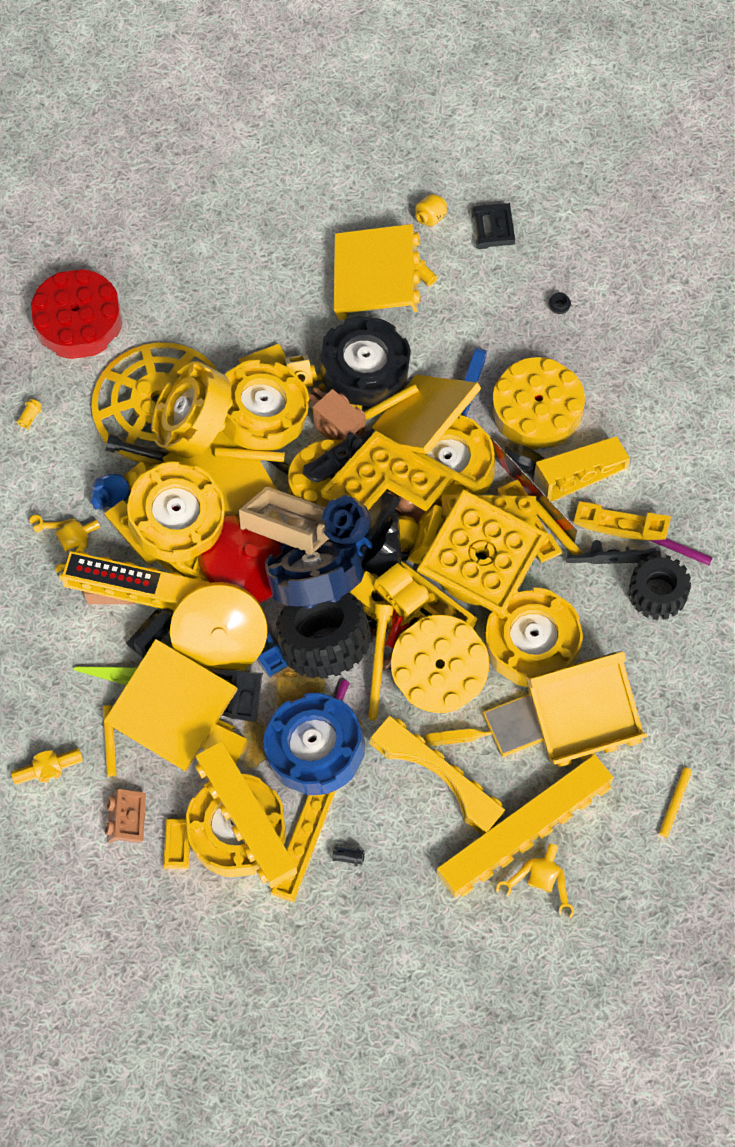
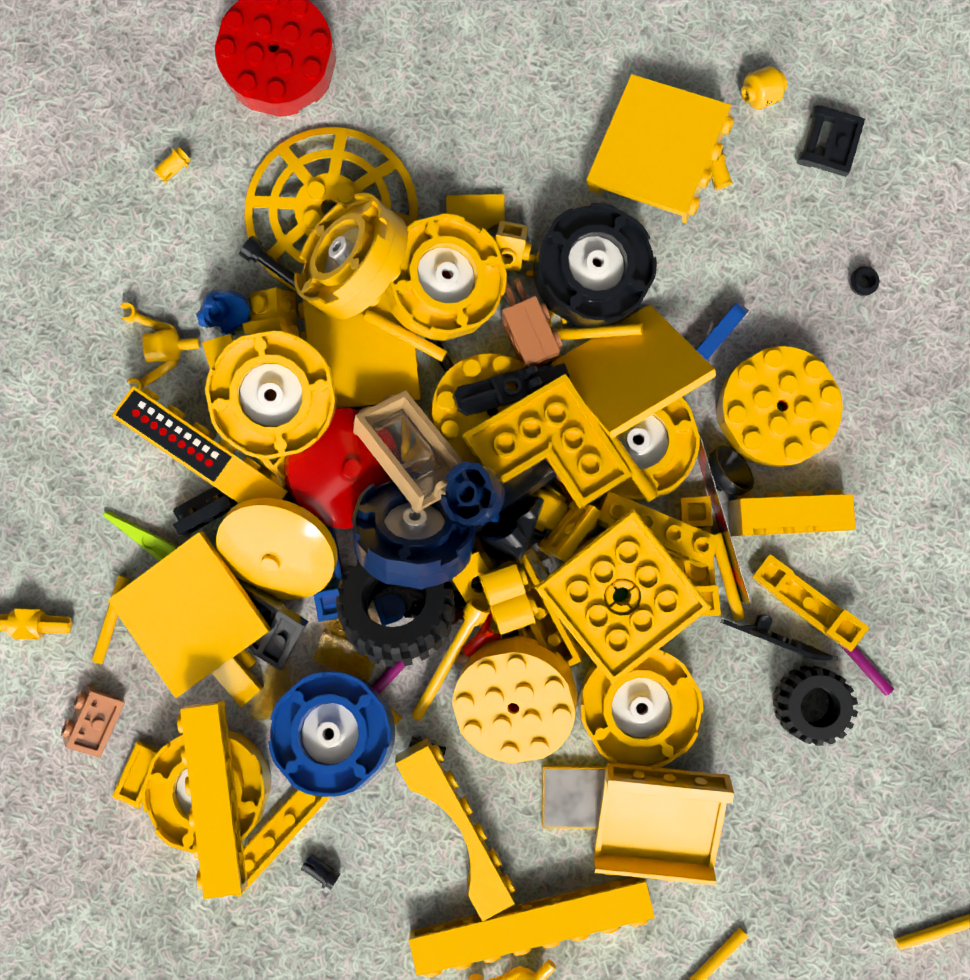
camera: 20 degrees right, 20 degrees up
yellow piece [424,729,491,747] -> none

